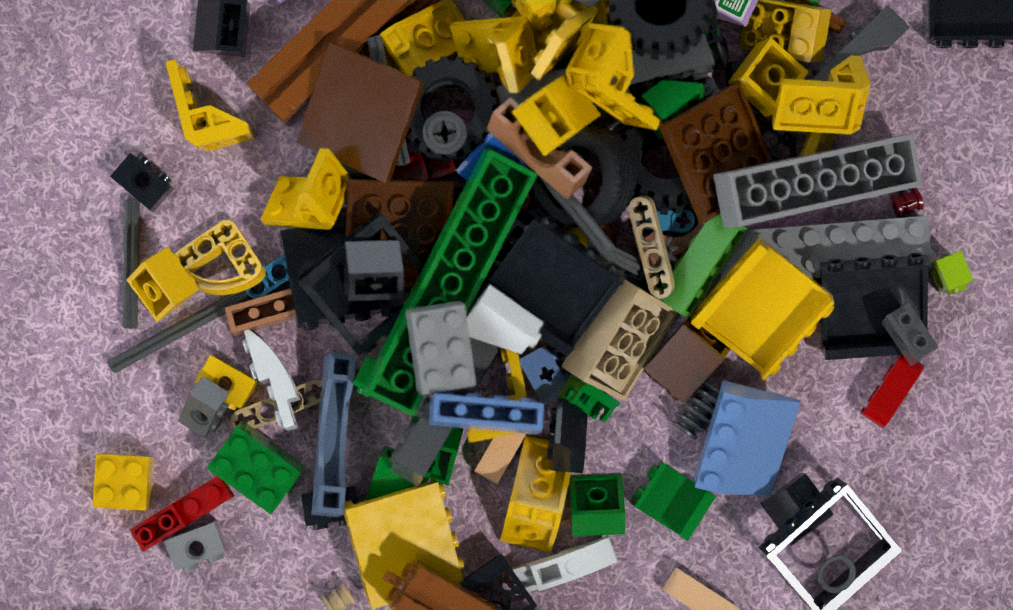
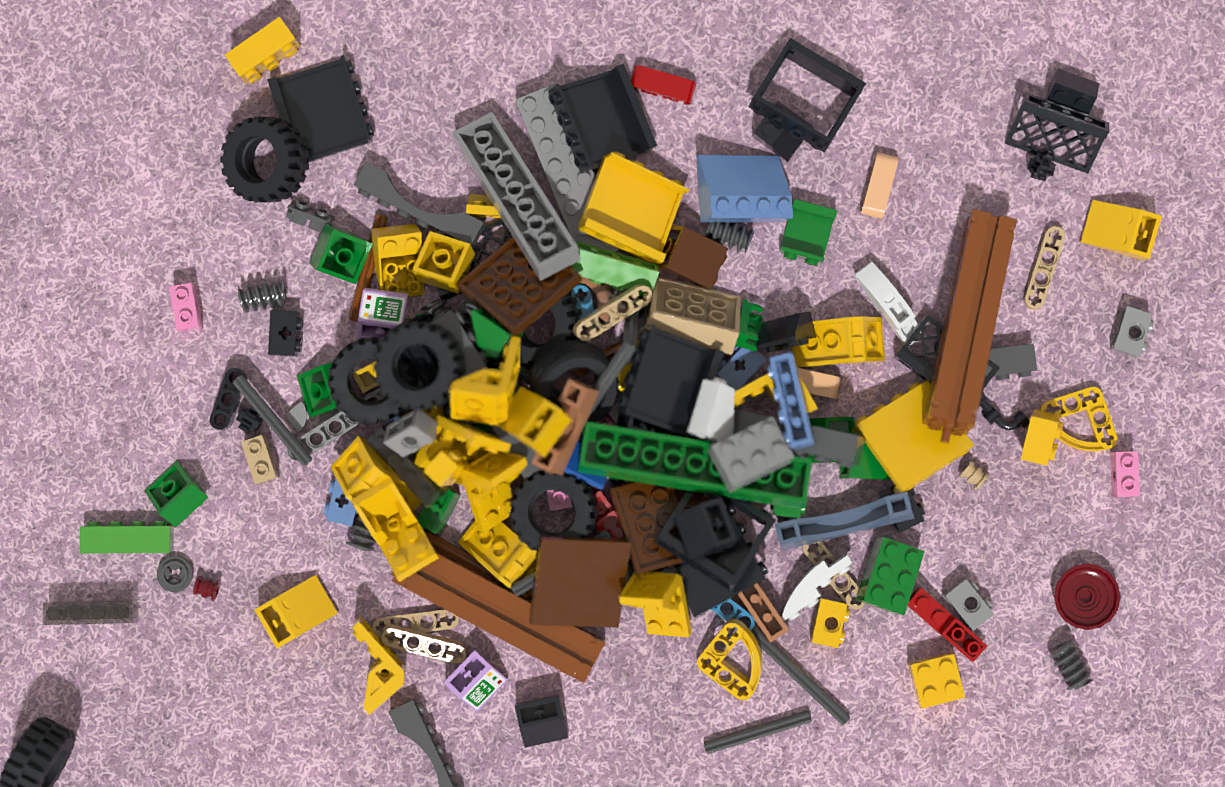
camera: 105 degrees left, 0 degrees up
black brick [110,152,174,212] -> none
yellow brick [126,247,199,322] -> none
yellow bracket [165,59,256,152] -> none
dark grey brick [178,376,230,438] -> none
dark grey gear [423,111,466,155] -> none
green slope [569,474,625,536] -> none
yellow bracket [772,55,871,134] -> none
dark grey piece [818,555,856,593] -> none
dark grey brick [881,302,938,366] -> none
dark red bush [890,187,924,218] -> none
lime brick [929,251,974,295] -> none

